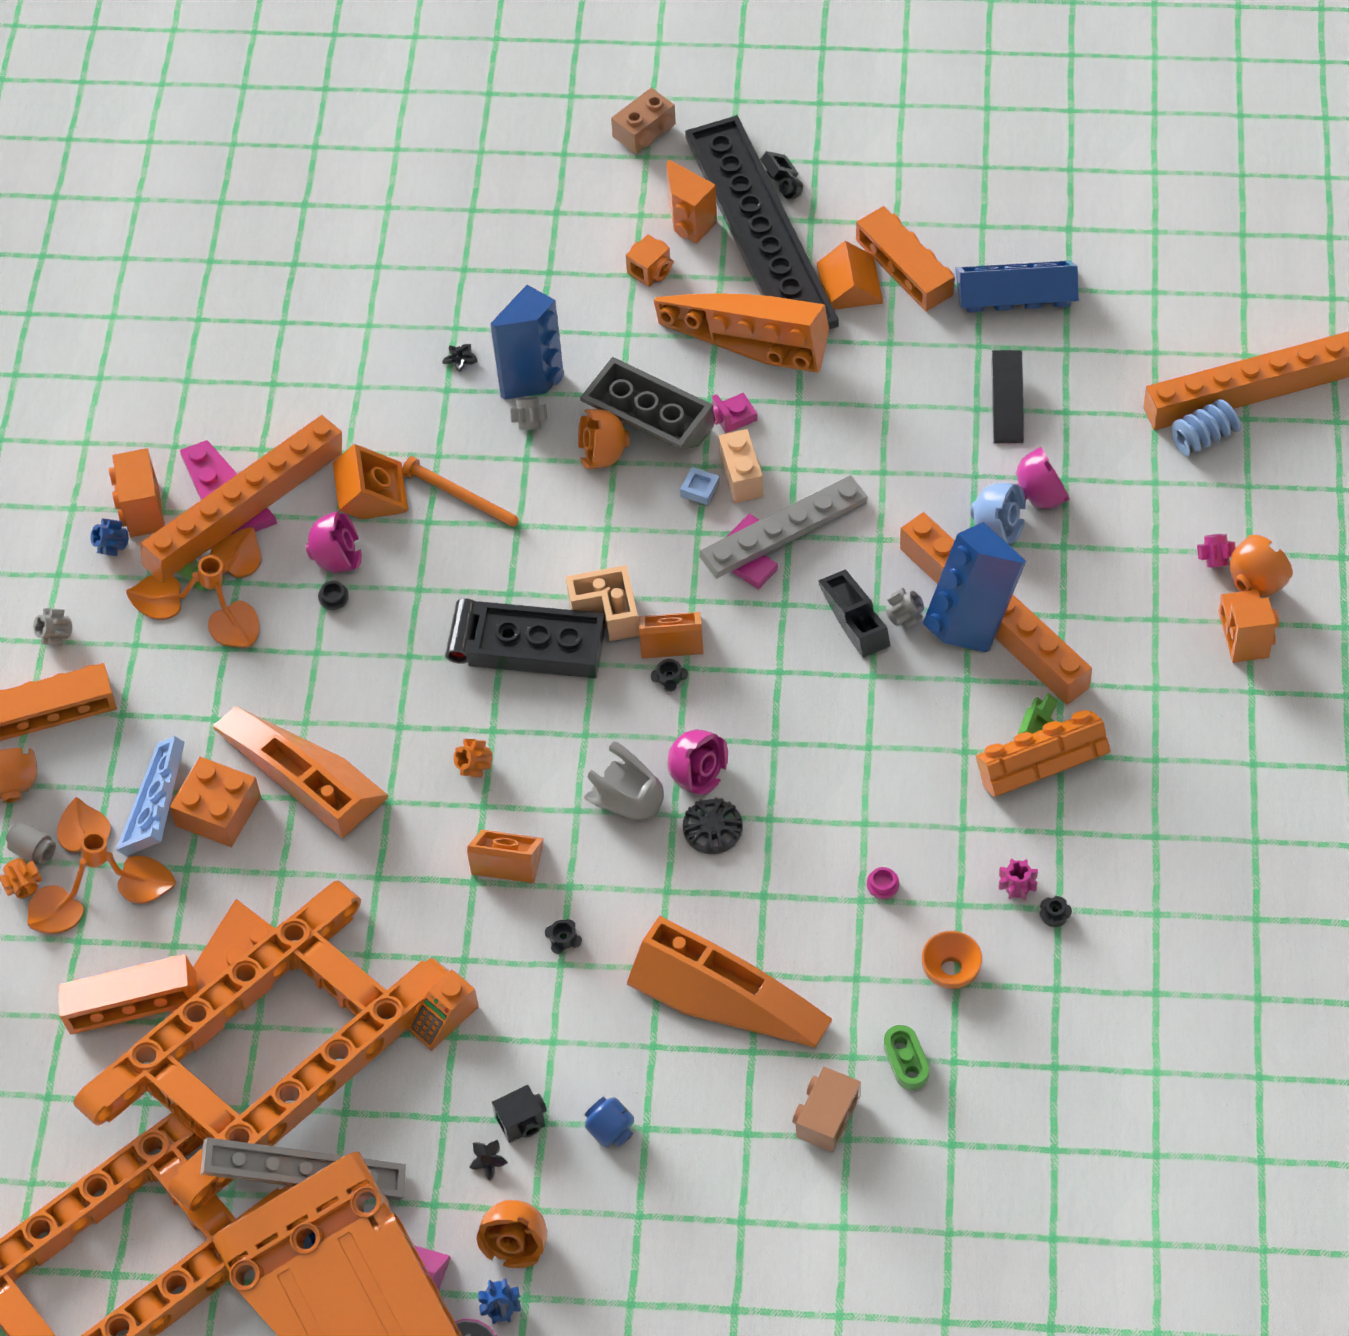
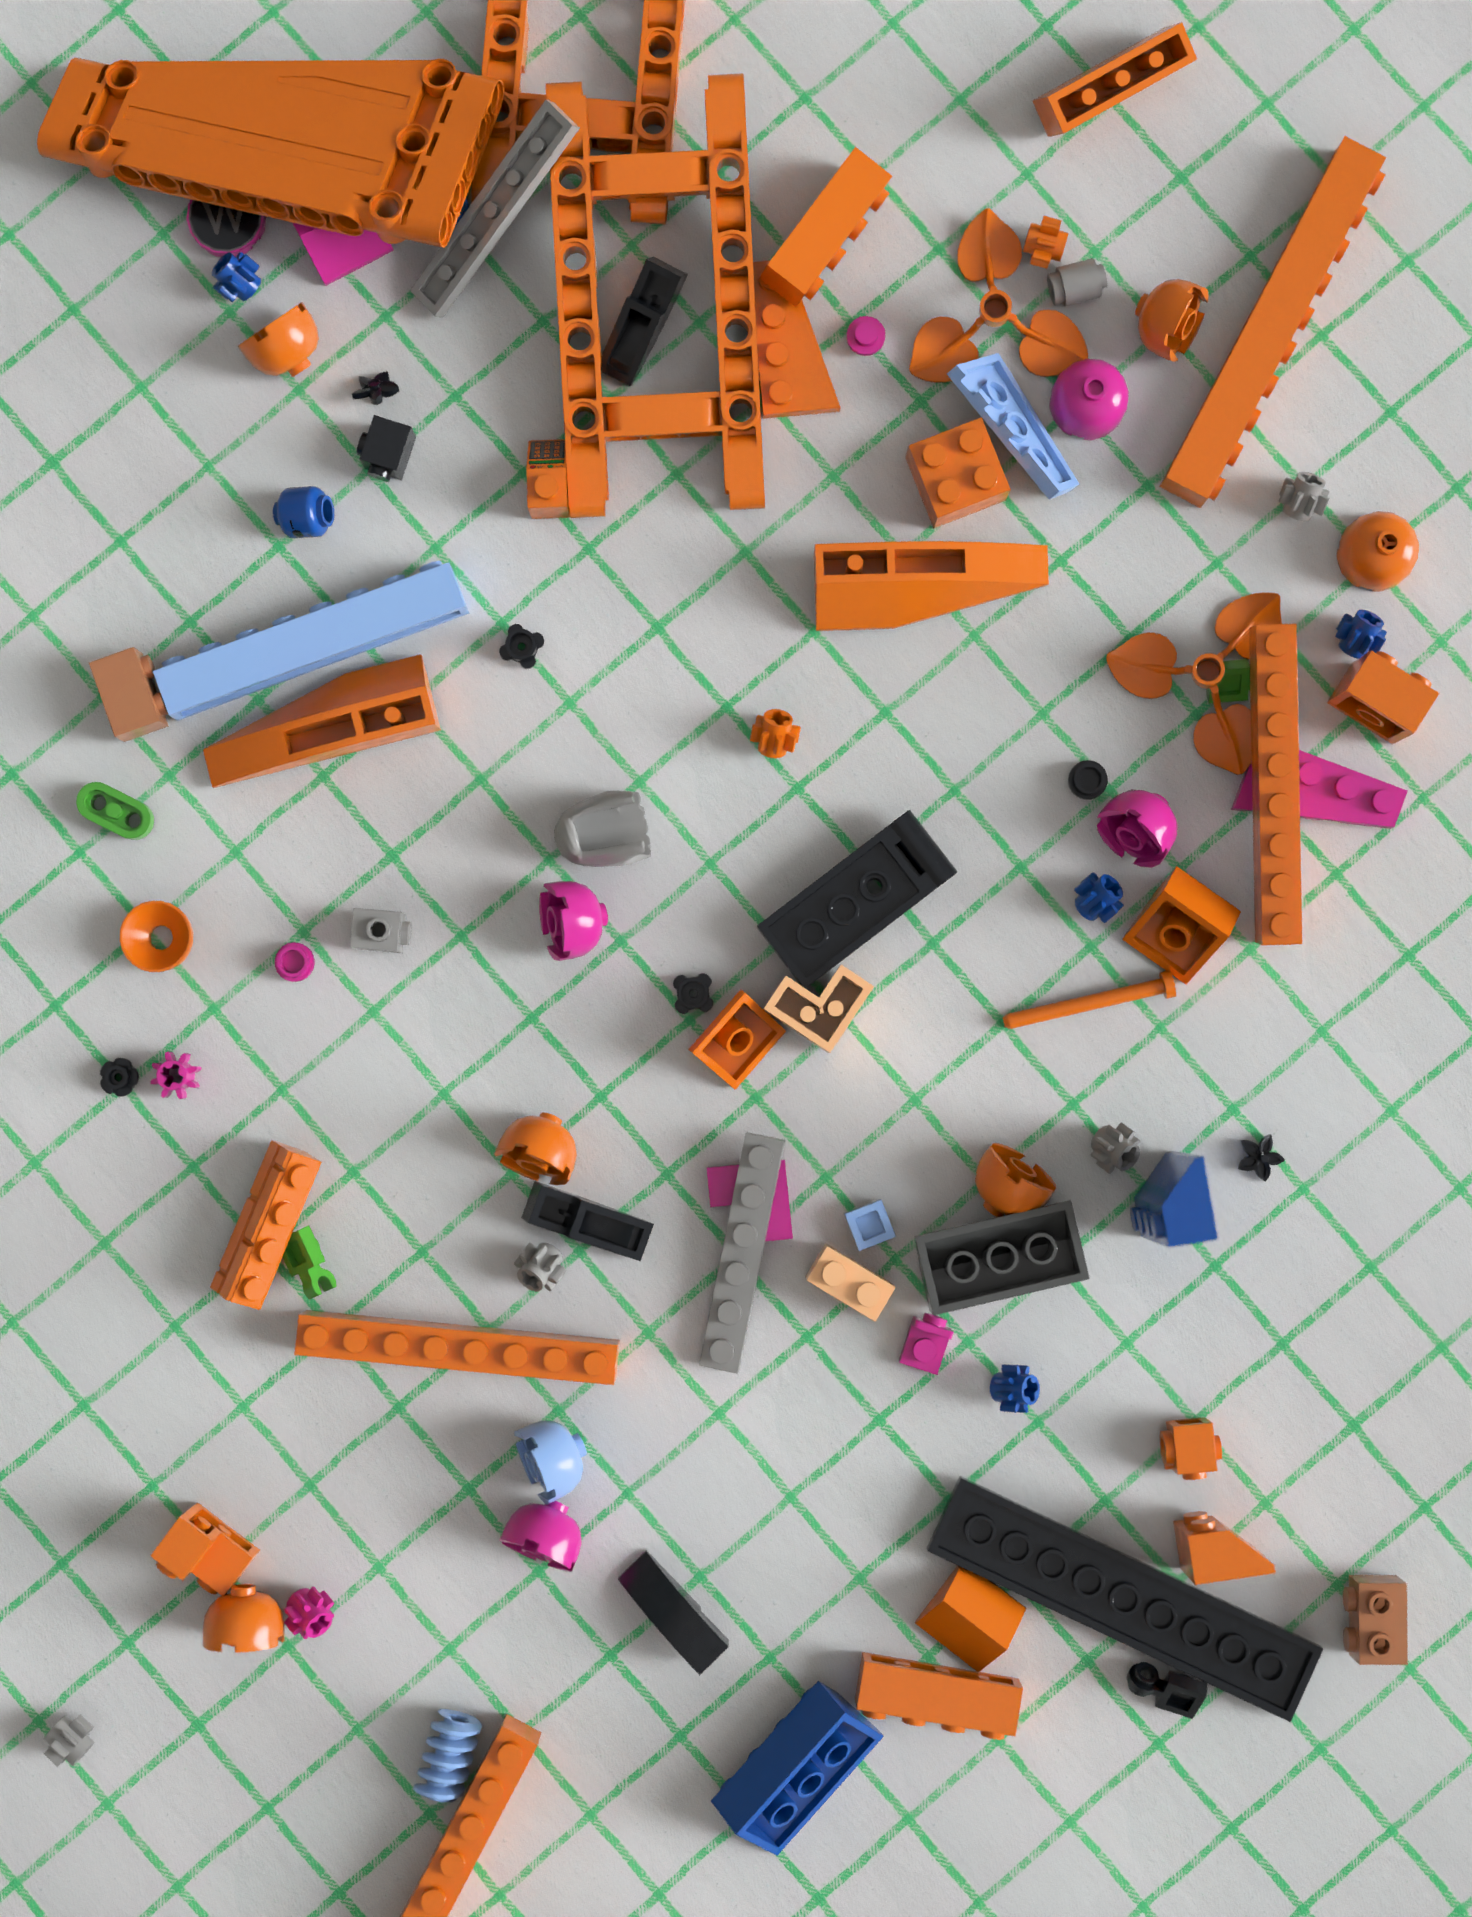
camera: 130 degrees right, 30 degrees up
orange slope [467,829,544,883] -> none
orange wedge [653,293,829,373] -> none
black wheel [682,797,743,854] -> none
blue slope [922,522,1026,652] -> none
none -> light blue brick [153,561,469,721]
none -> light grey brick [350,908,411,953]
none -> orange cylinder [494,1112,577,1185]
none -> black slope [601,257,688,386]
none -> dark pink plate [846,316,886,356]
none -> blue gear [990,1364,1040,1413]
none -> dark pink cylinder [1049,358,1129,441]
none -> blue gear [1074,872,1124,923]
none -> orange cylinder [1337,511,1419,592]

